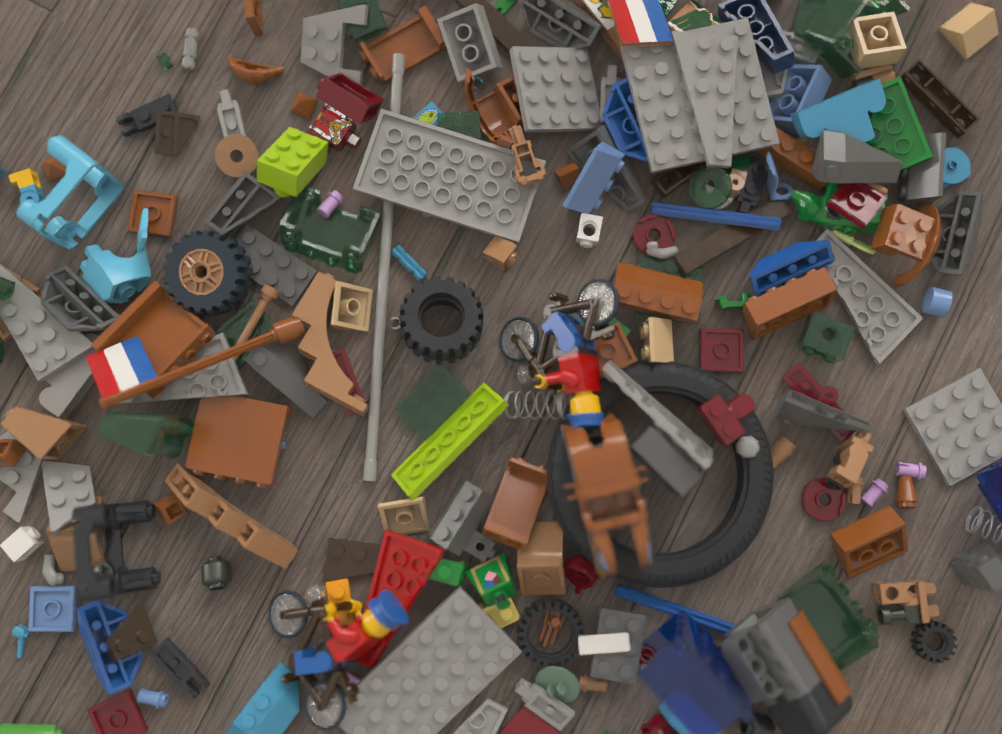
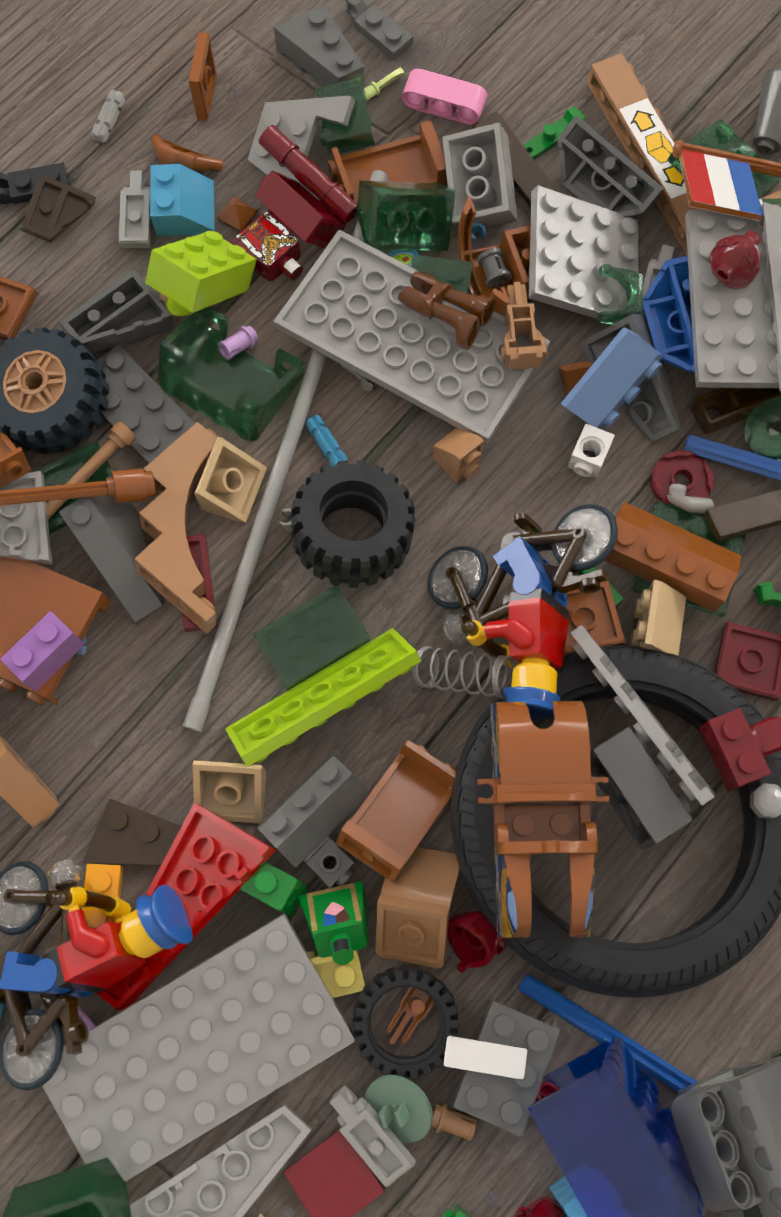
camera: 15 degrees right, 10 degrees down
clear green piece [156,52,174,71] -> none
medium nougat tile [215,134,259,177] -> none
none -> medium lavender brick [0,611,84,691]
none -> dark azure slope [150,164,215,237]
none -> dark red piece [258,125,360,224]
none -> clear green slope [357,180,456,251]
none -> reddish brown piece [398,271,496,350]
none -> dark grey bush [477,248,512,289]
none -> clear green helmet [597,264,643,324]
none -> dark red helmet [709,230,762,289]

